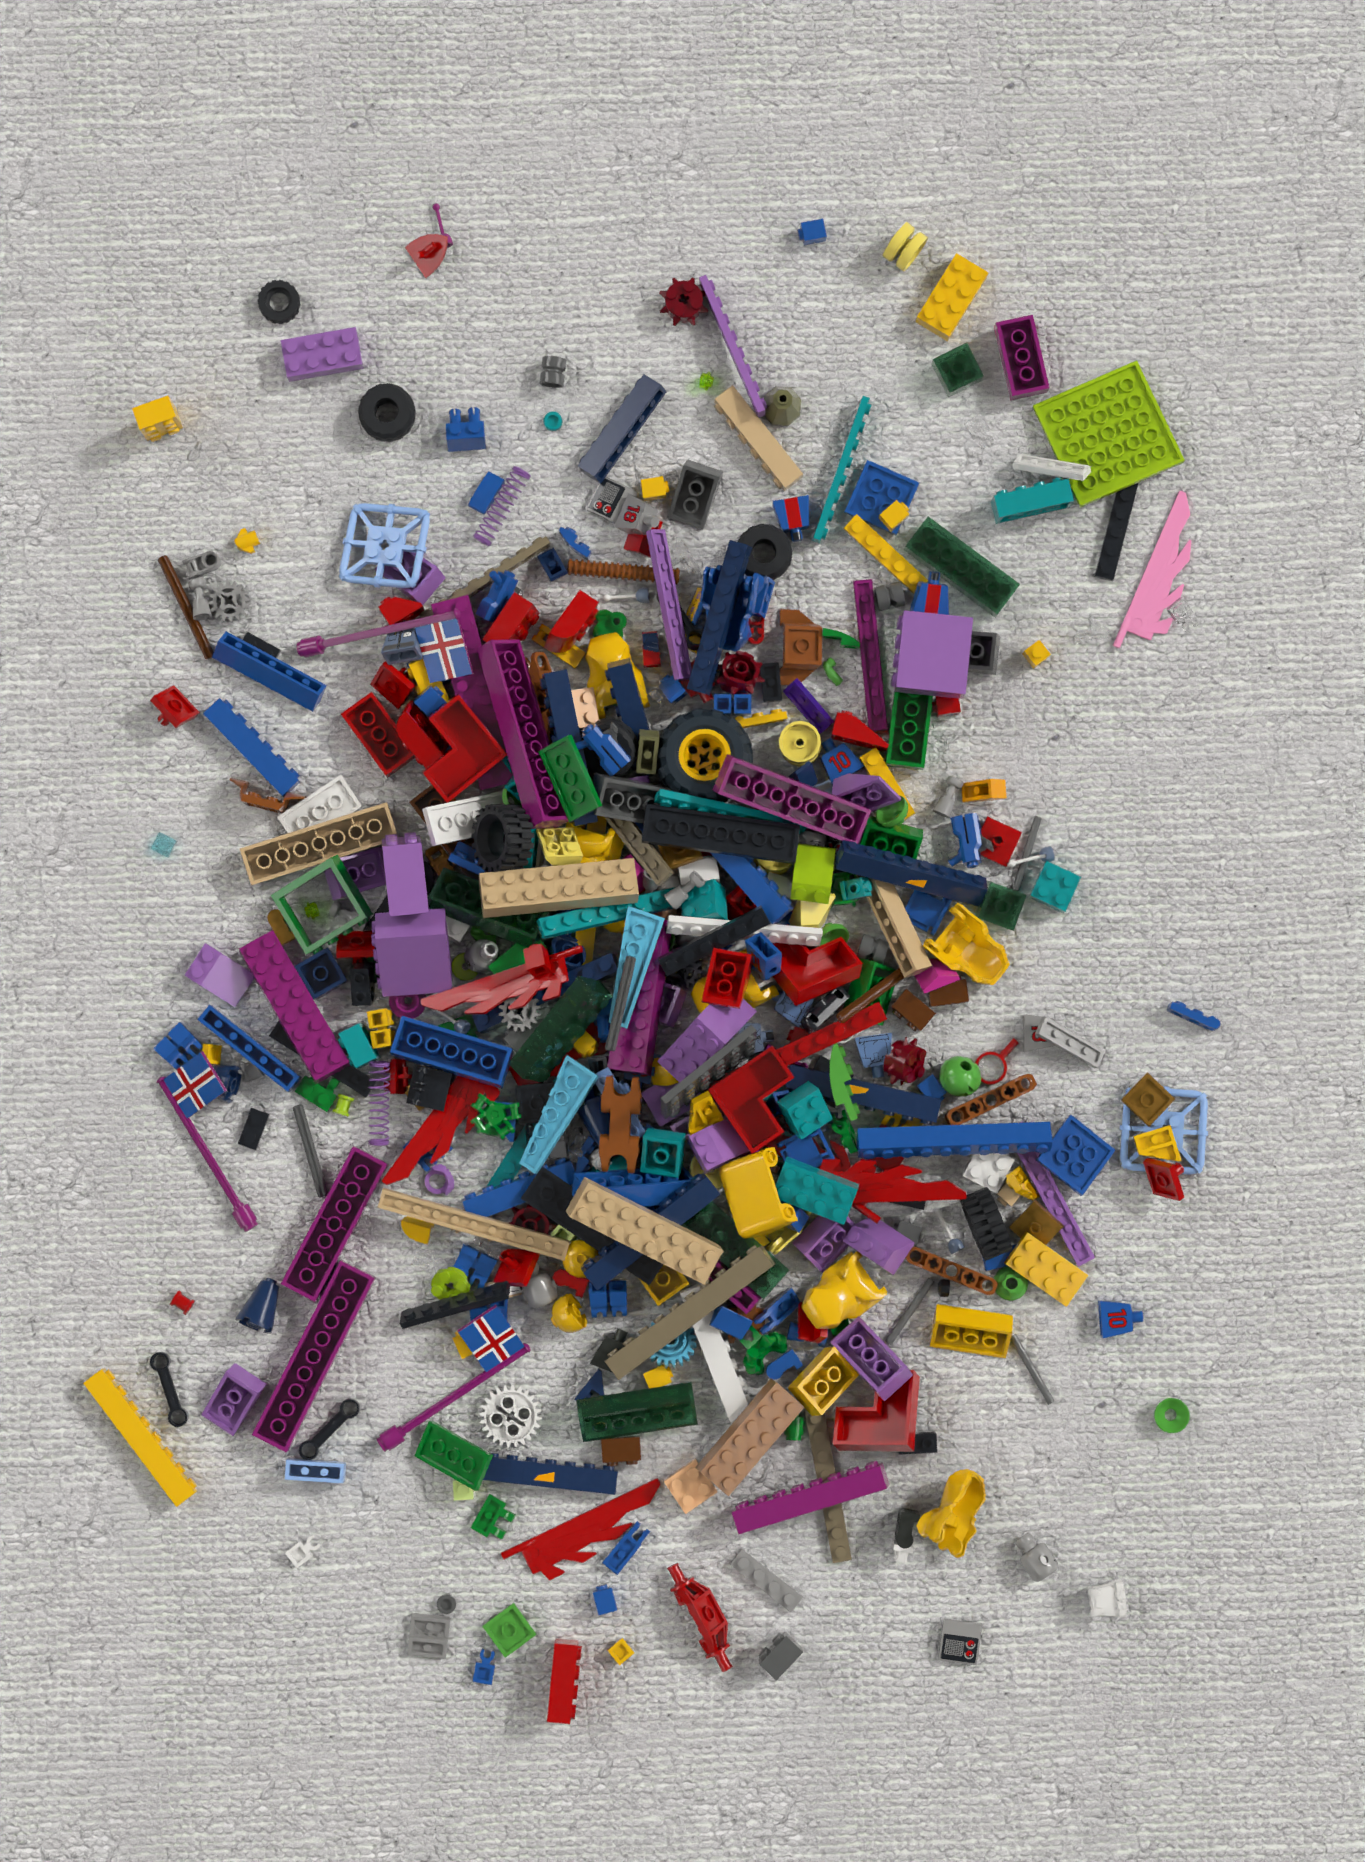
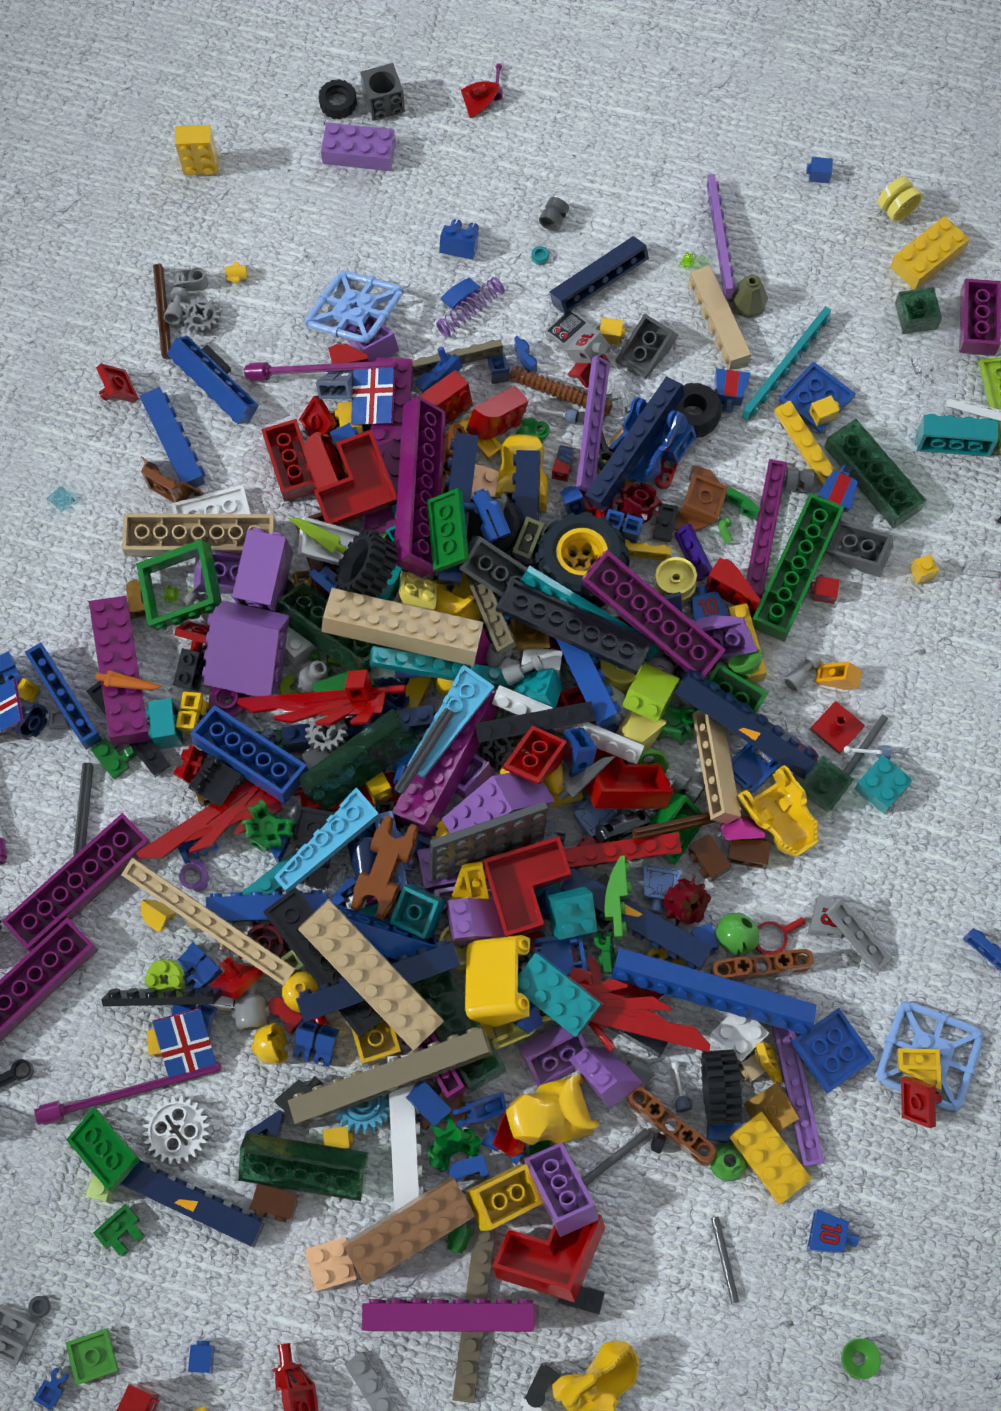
camera: 25 degrees right, 15 degrees down
medium lavender slope [185,943,254,1007] -> none
black plate [238,1108,270,1150] -> none
dark blue brick [294,947,349,1001] -> none
lime bush [332,1093,354,1117] -> none
black tyre [358,383,416,442] -> none
medium lavender piece [368,1061,390,1146] -> none
red animal [501,1478,661,1580] -> none
blue hinge [602,1521,650,1575] -> none
dark red brick [659,277,709,326] -> none
teal brick [839,877,872,901] -> none
medium lavender brick [891,610,973,699] -> none
yellow slope [930,1304,1013,1358] -> none
blue piece [948,813,994,868] -> none
pearl gold plate [1121,1072,1175,1127] -> none
none -> orange bar [95,670,164,690]
none -> lime bar [287,518,346,554]
none -> dark grey brick [360,63,405,121]
none -> dark grey bar [558,756,616,801]

